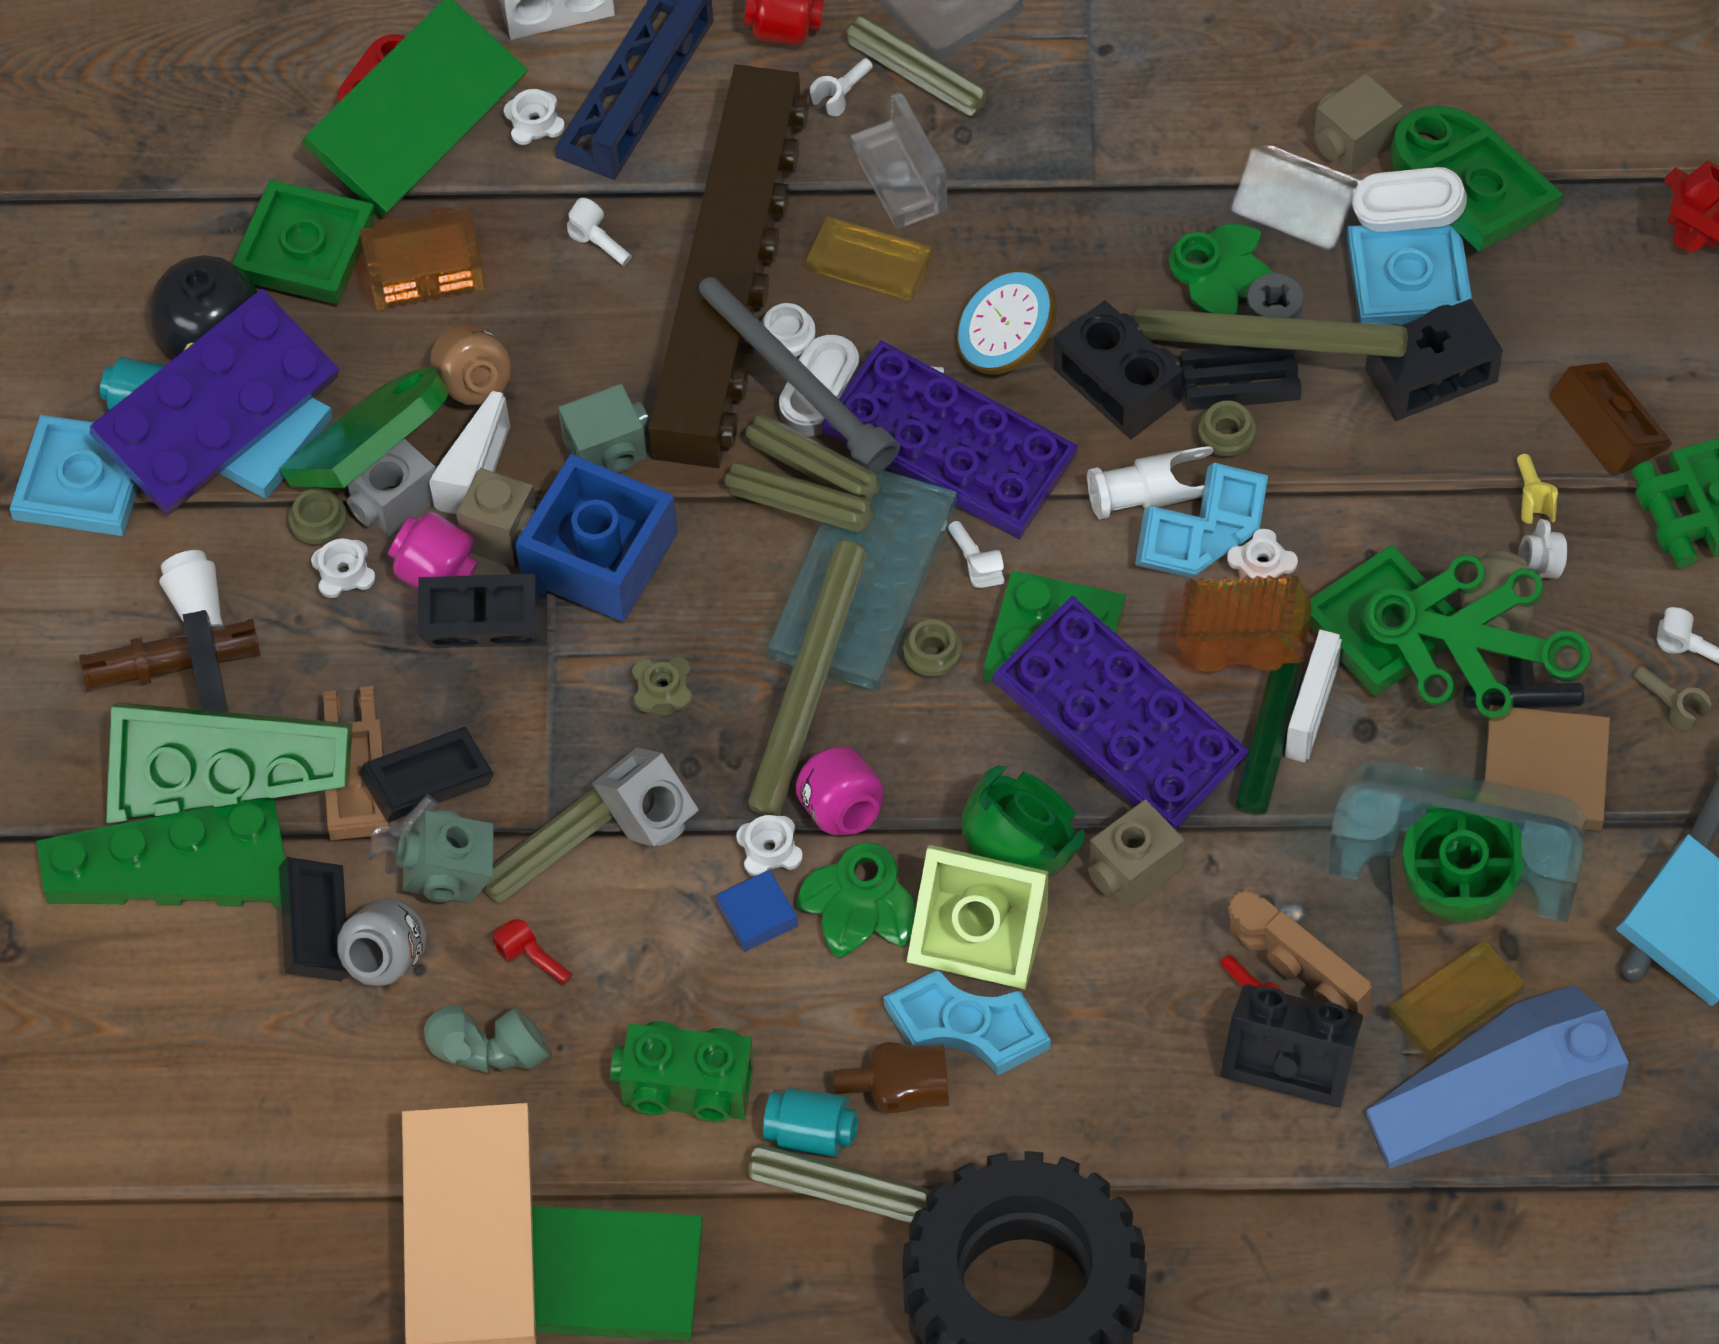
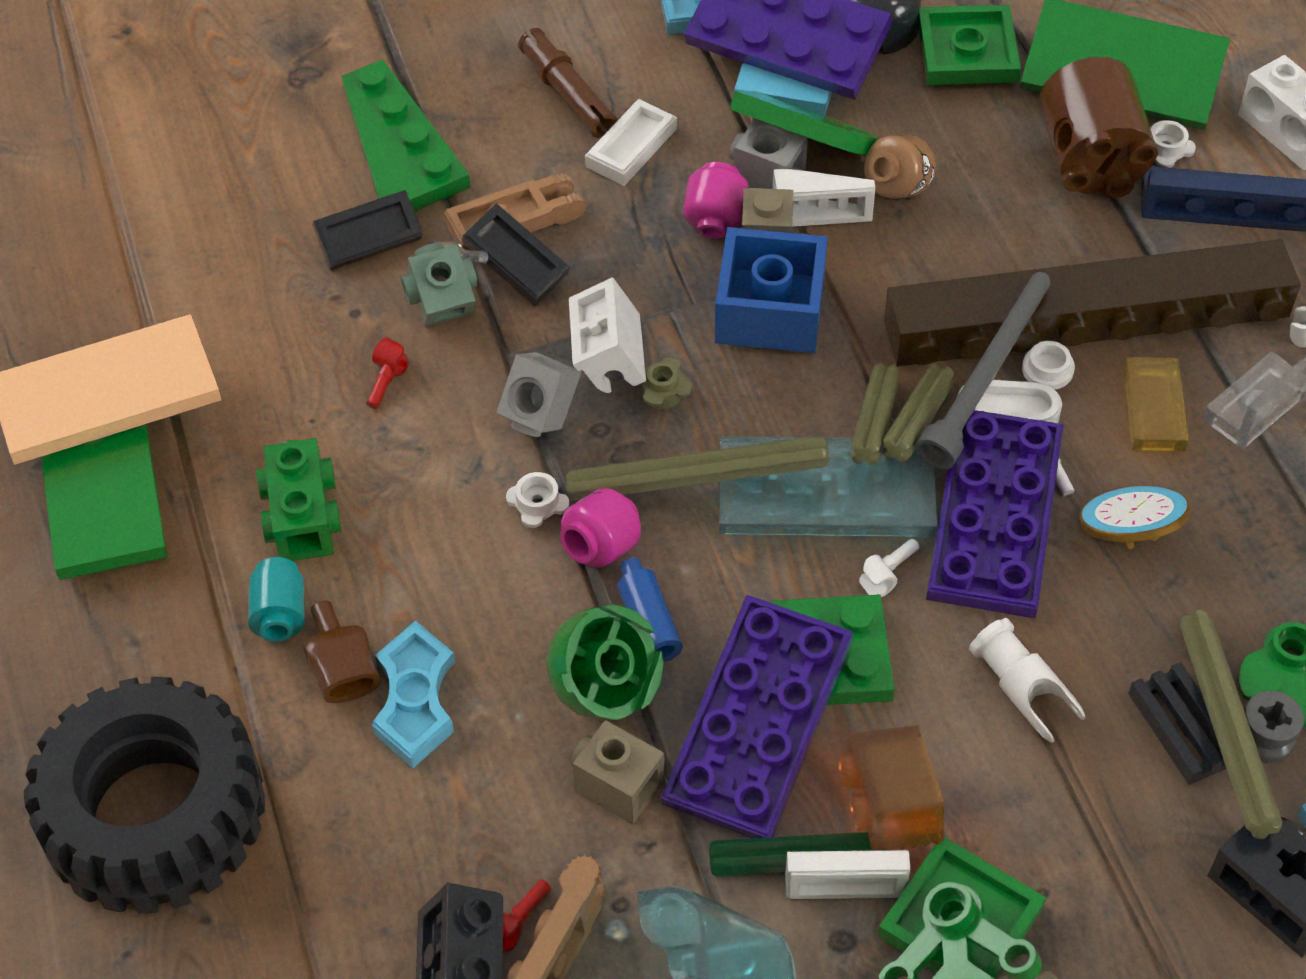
camera: 70 degrees right, 5 degrees down
wing [106,702,353,824] -> none
white cone [159,550,224,628] -> none
black tile [182,610,229,712] -> none
olive plate [289,488,347,544] -> none
white plate [311,538,375,598] -> none
light grey head [337,898,427,987] -> none
clear orange brick [360,207,486,311] -> none
black brick [418,574,547,648] -> none
sand green arm [424,1005,552,1074] -> none
olive axle [483,788,613,903] -> none
sand green brick [558,384,650,473] -> none
white hand [567,198,632,266] -> none
blue tile [716,870,798,952] -> none
olive axle [748,1144,930,1223] -> none
green plate [797,842,916,958] -> none
olive plate [903,619,962,676] -> none
yellowish green slope [906,845,1048,989] -> none
black brick [1054,300,1183,440] -> none
medium azure tile [1135,463,1268,578] -> none
olive plate [1198,401,1256,456] -> none
white plate [1227,529,1298,591] -> none
none -> white hinge [569,277,646,393]
none -> white tile [585,99,677,186]
none -> blue cylinder [617,558,683,662]
none -> reddish brown cylinder [1039,57,1158,198]

